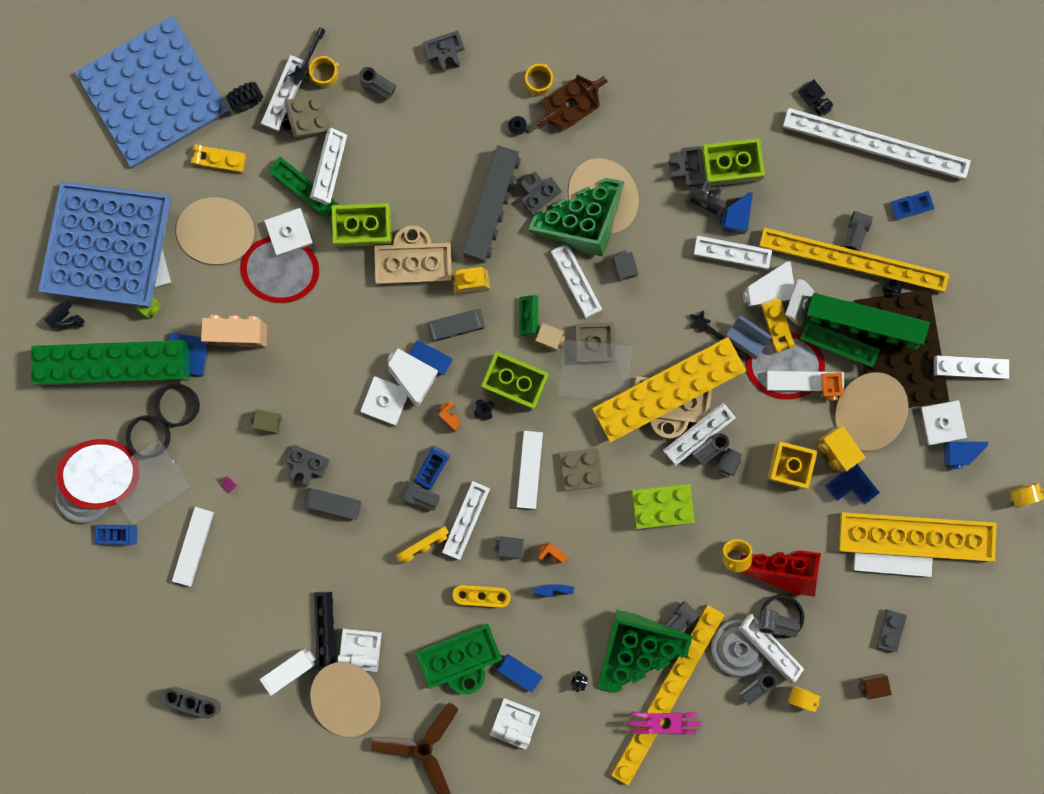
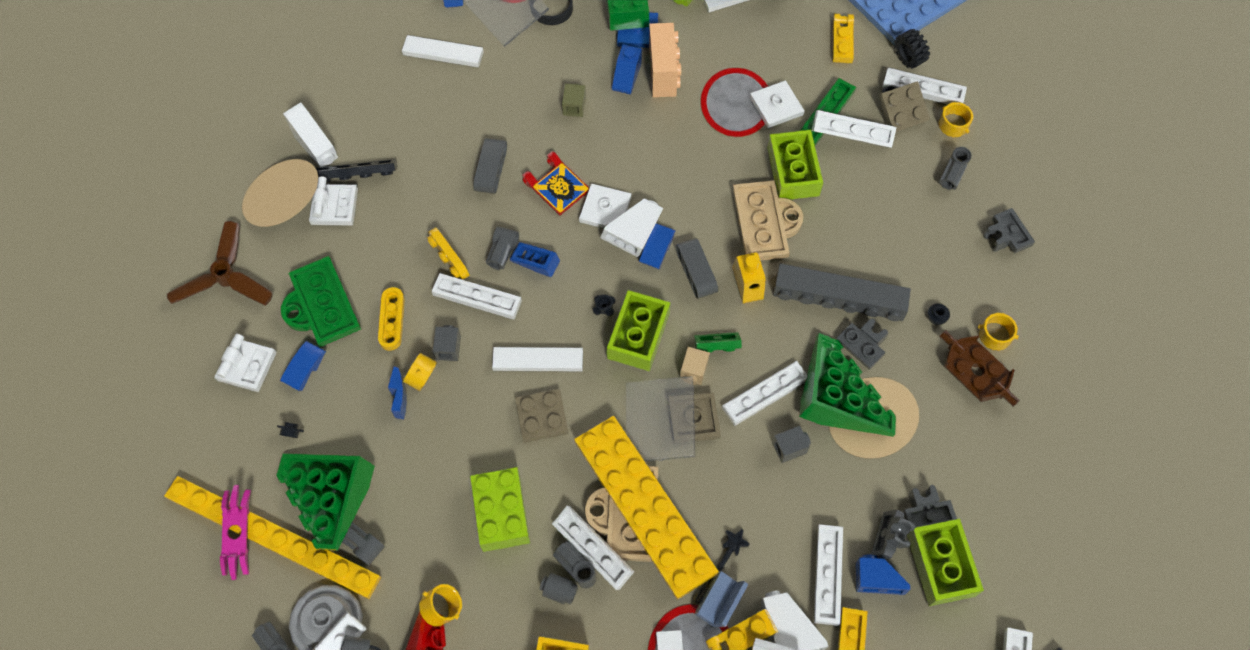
camera: 85 degrees right, 20 degrees down
black tyre [155,384,200,426] -> none
dark grey beam [162,687,221,719] -> none
tan sticker [176,197,254,264] -> none
dark pink piece [221,476,237,493] -> none
dark grey plate [286,445,330,487] -> none
black piece [288,27,326,85] -> none
orange bracket [439,401,461,432] -> none
orange bracket [537,542,568,563] -> none
none -> yellow piece [403,353,437,391]
none -> flag [522,151,590,216]
none -> blue slope [612,44,642,95]

